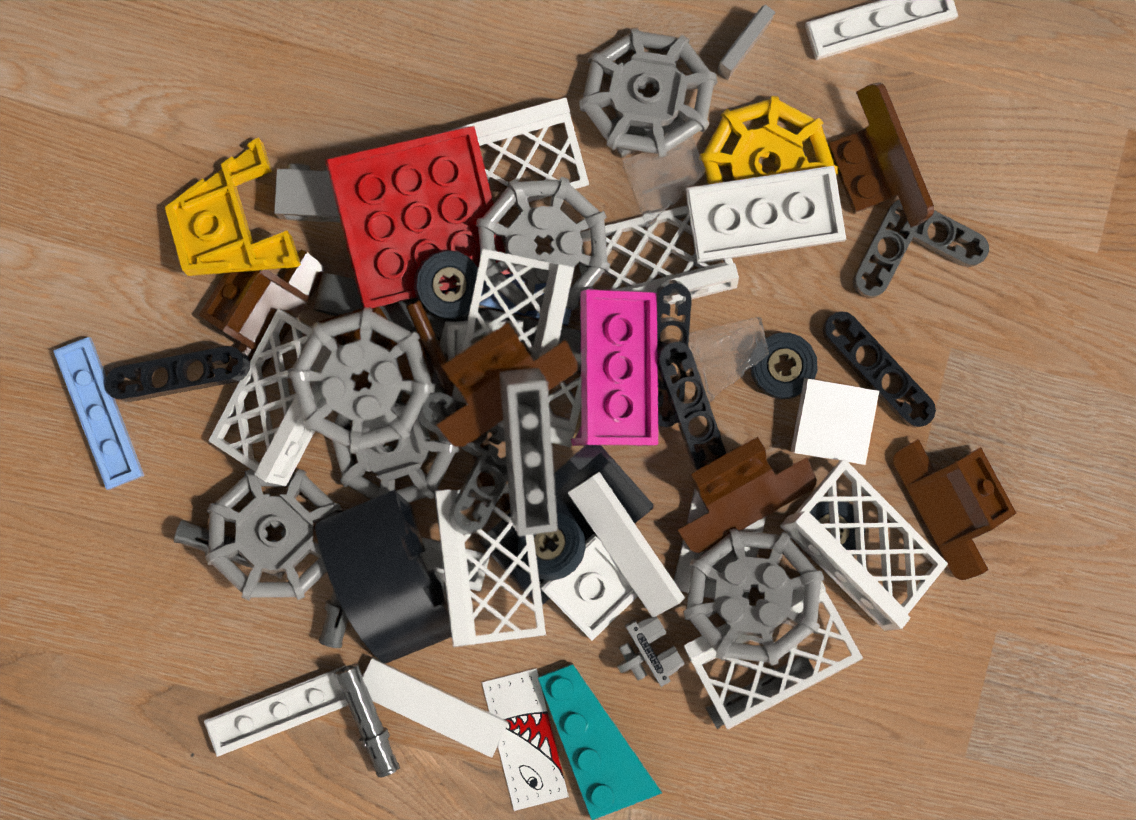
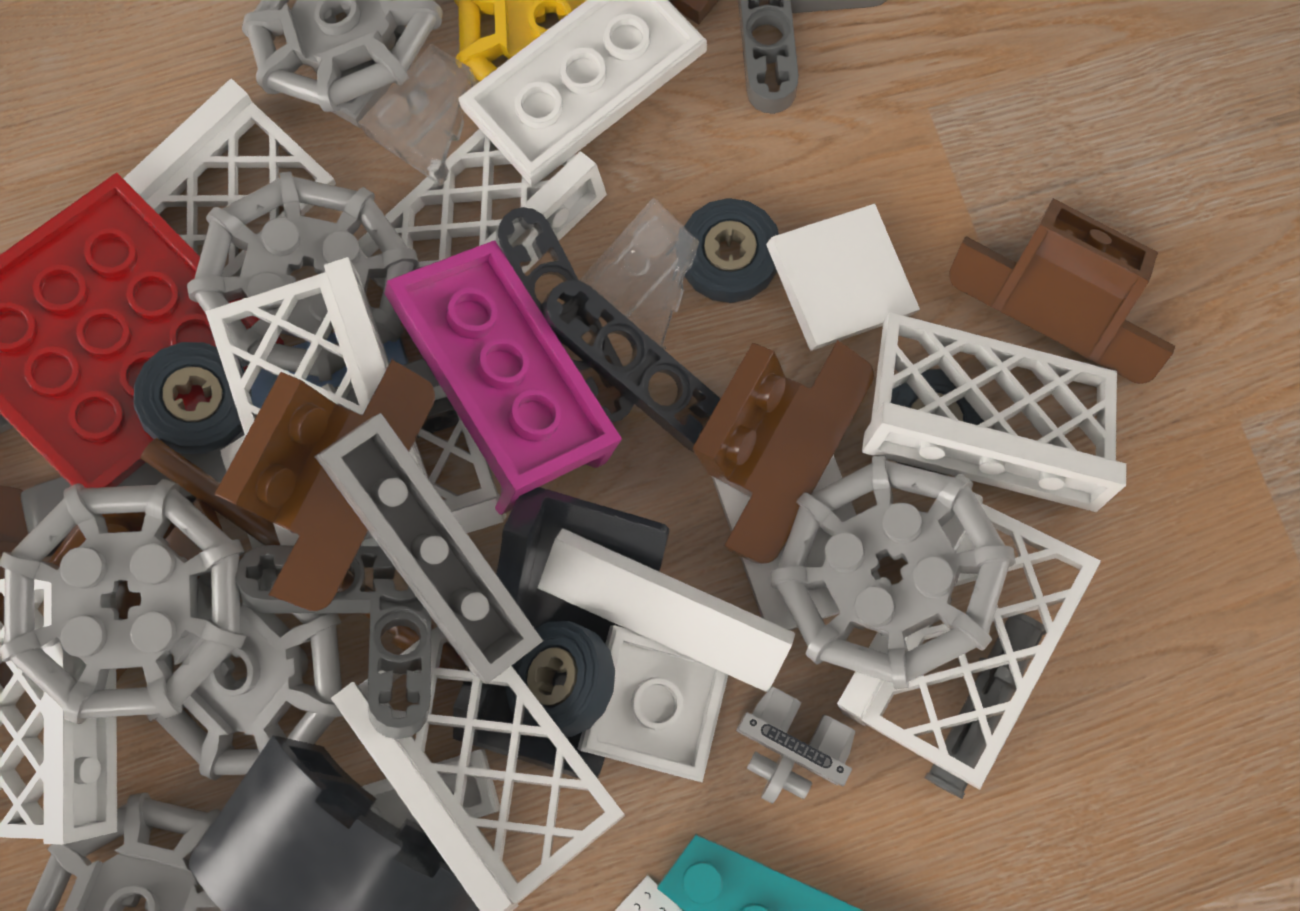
camera: 20 degrees left, 10 degrees down
black beam [823,311,936,428] -> none

